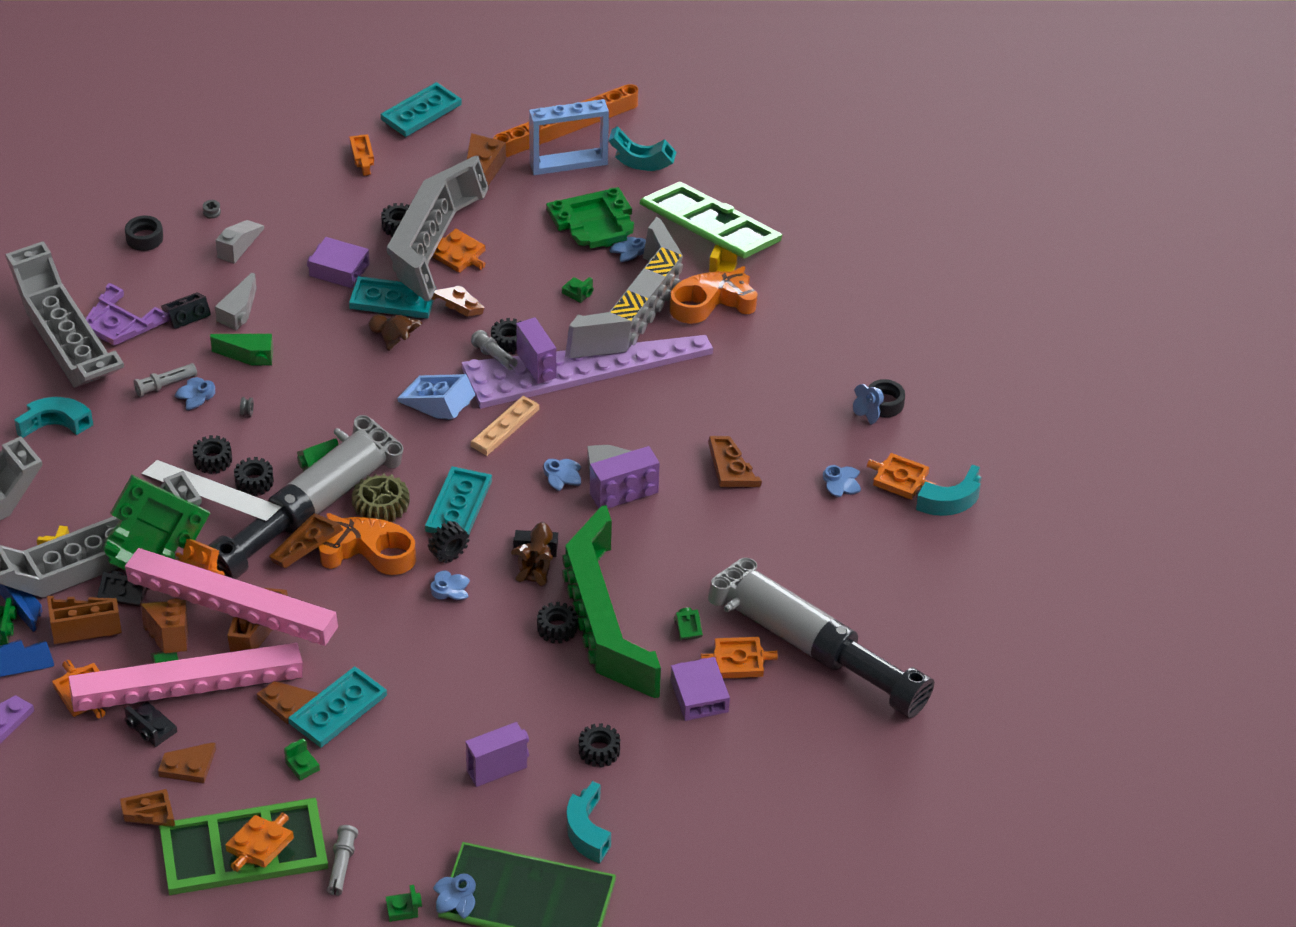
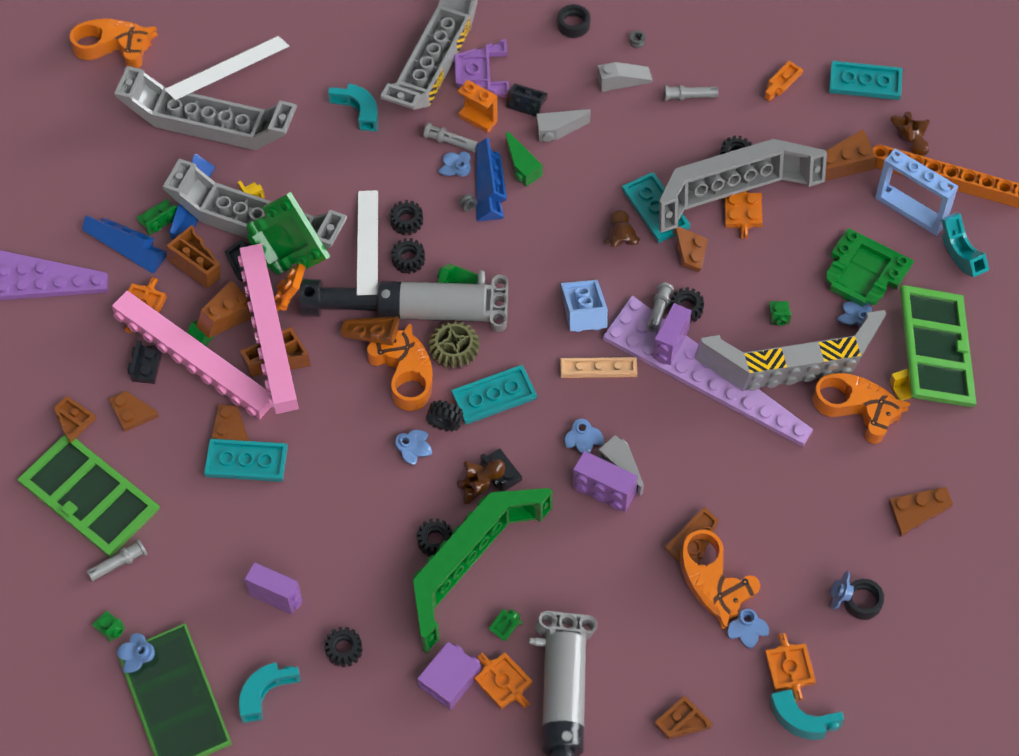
camera: 55 degrees right, 15 degrees up
orange plate [225,813,294,872] -> none
green bracket [284,738,320,781] -> none
medium lavender brick [307,237,370,288] -> none
none -> orange panel [458,79,498,133]
none -> blue wedge [476,138,507,221]
none -> dark orange wing [654,695,713,740]
none -> light grey pin [664,85,718,101]
none -> orange animal [680,530,760,630]
none -> dark orange wing [889,486,953,537]
none -> reddish brown animal [890,112,930,156]

